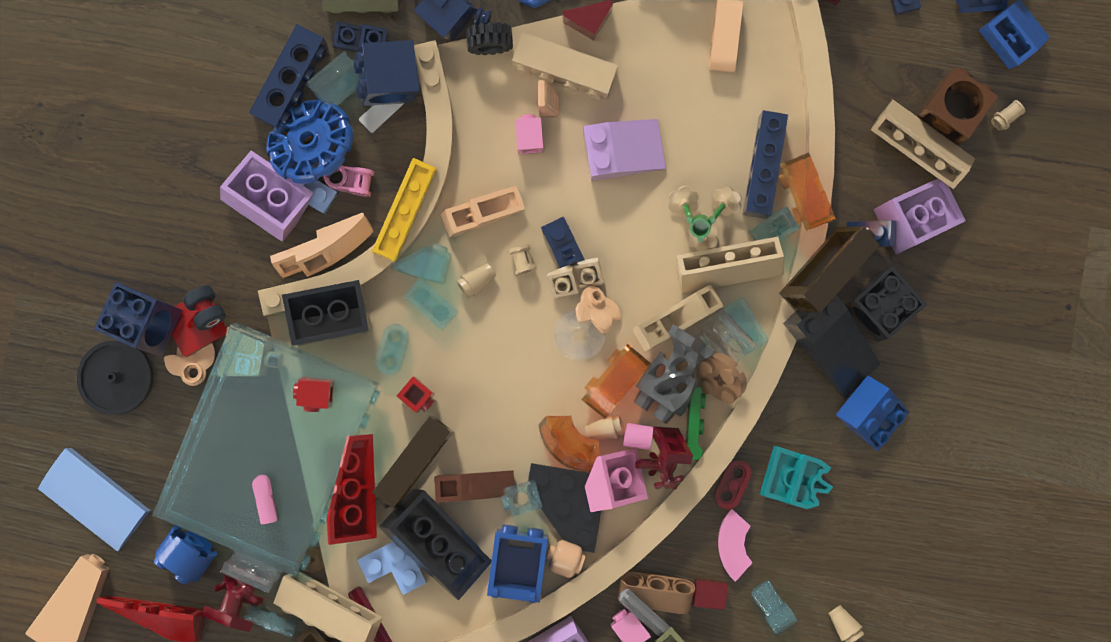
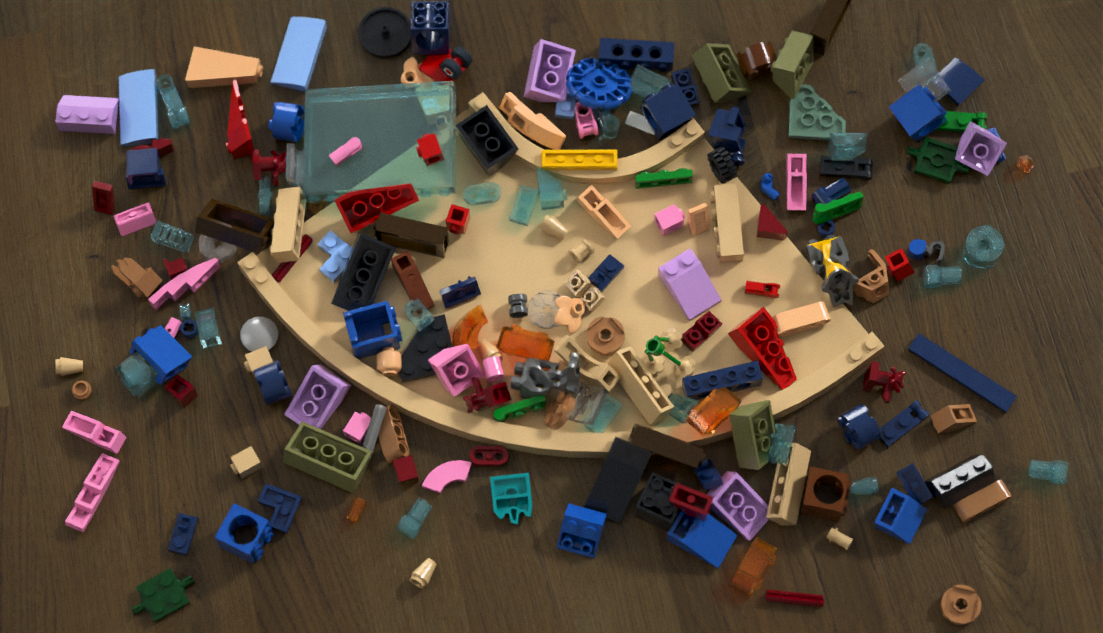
camera: 70 degrees right, 15 degrees down
none -> dark blue plate [439,276,481,309]
none -> dark grey wheel [508,294,528,318]
none -> medium nougat plate [586,317,625,356]
none -> clear light blue piece [592,108,619,139]
none -> green plate [635,168,693,189]
none -> blue slope [667,510,737,569]
none -> dark red slope [669,483,713,521]
none -> dark red slope [681,311,722,352]
none -> red wedge [728,307,797,390]
none -> olive slope [729,400,779,470]
none -> clear orange brick [730,537,777,595]
none -> red bar [745,280,780,299]
none -> dark red axle [765,590,825,607]
none -> clear light blue plate [767,424,796,464]
none -> dark blue brick [836,404,881,450]
none -> clear light blue cone [850,476,879,495]

